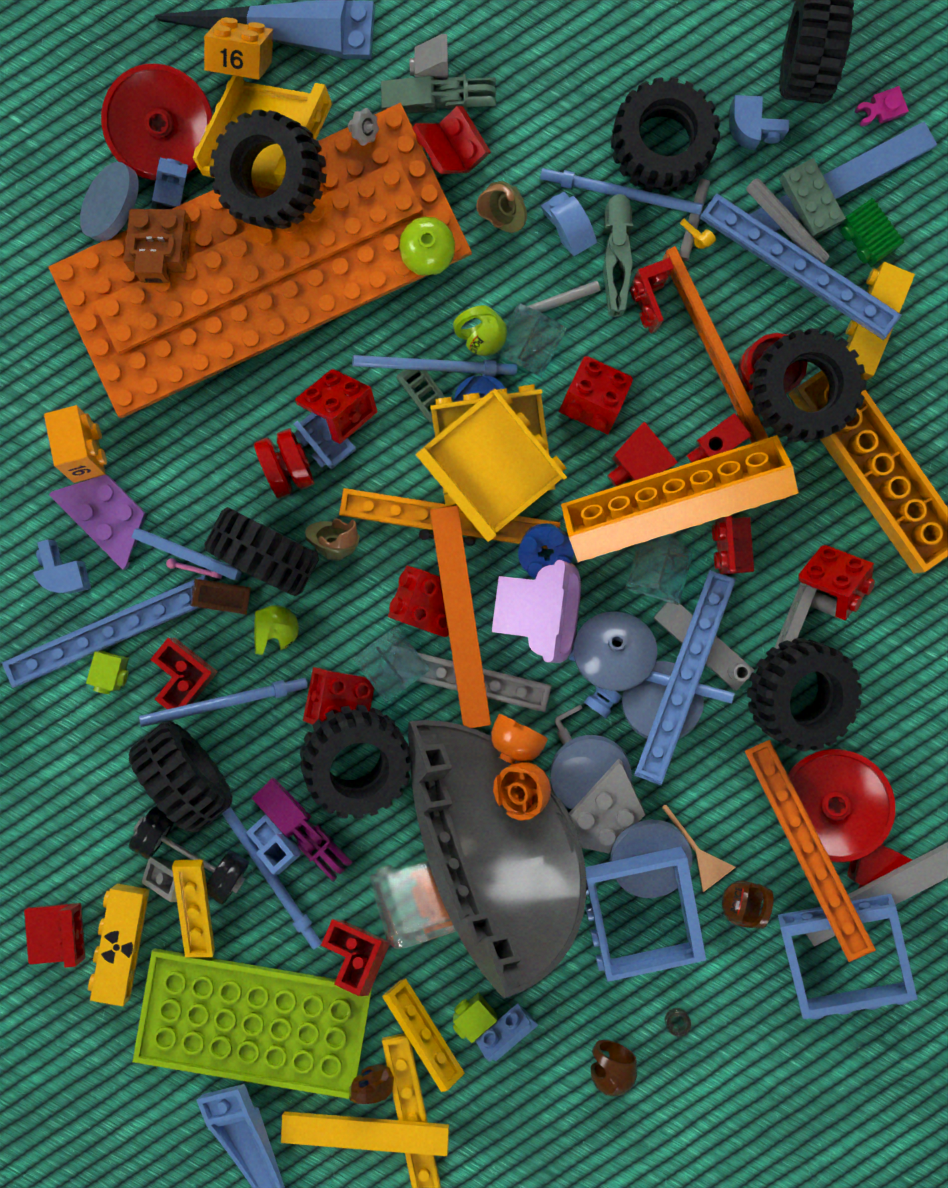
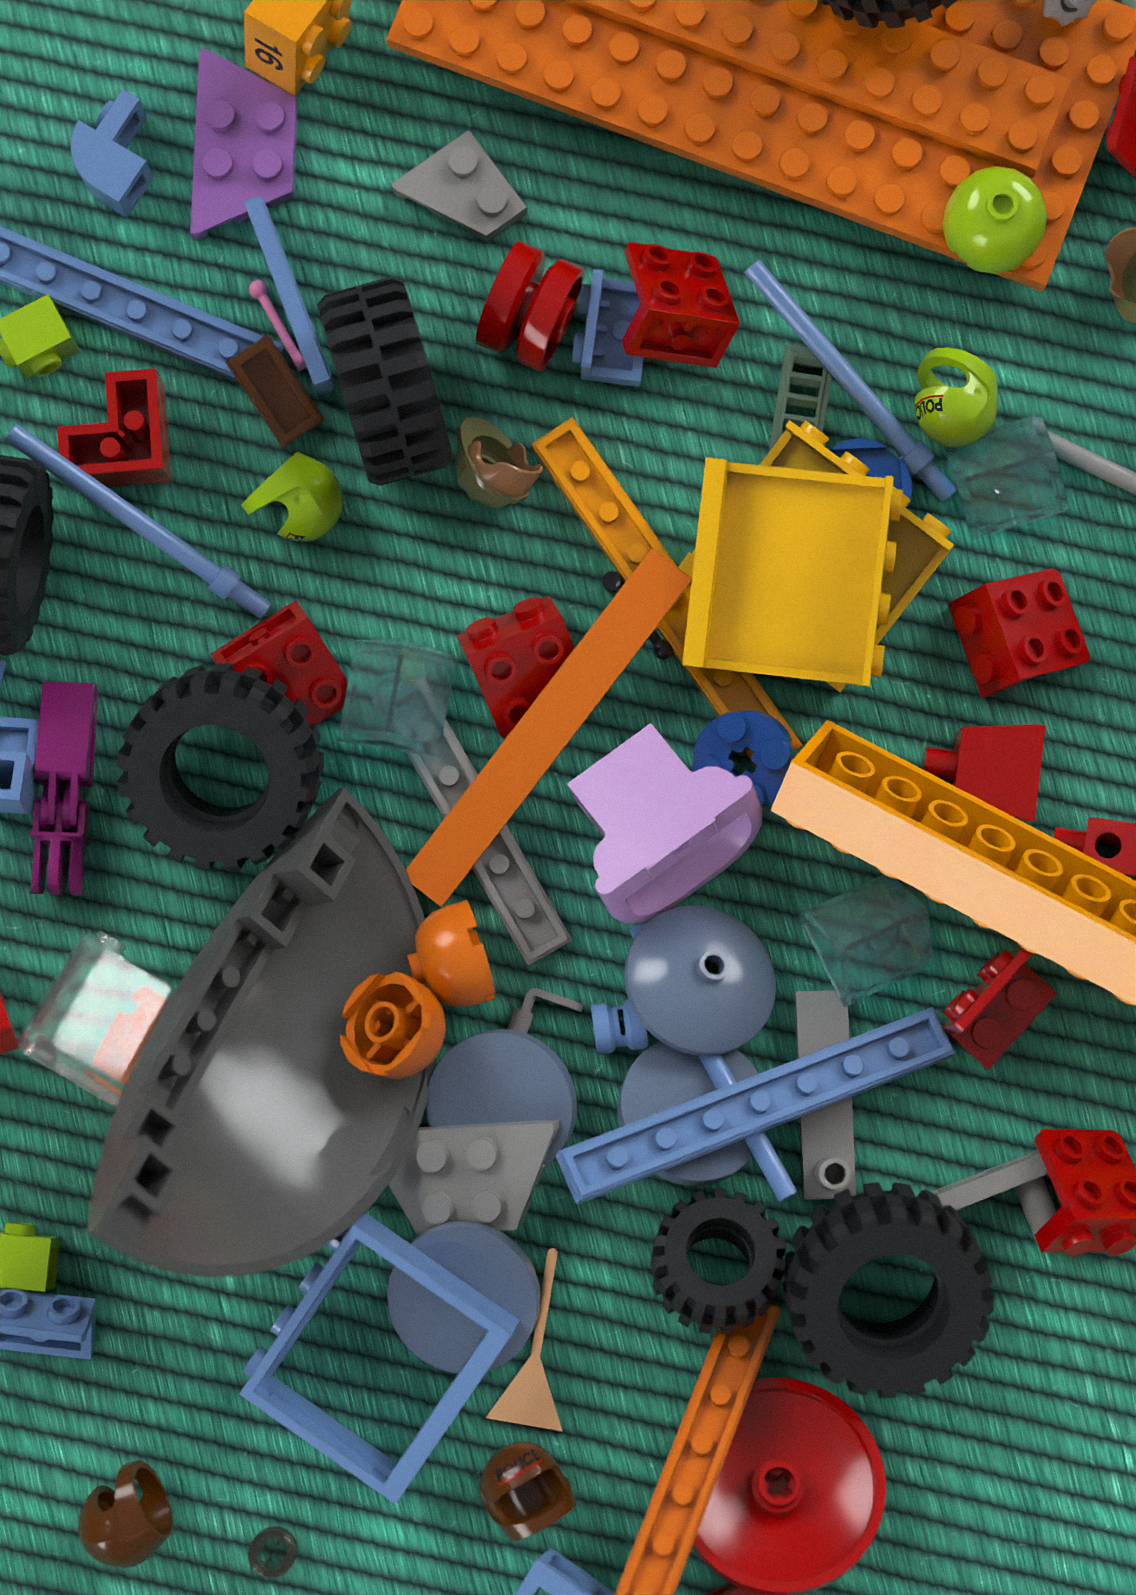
camera: 50 degrees right, 5 degrees down
none -> light grey wing [391,130,527,242]
none -> black tyre [650,1189,786,1334]

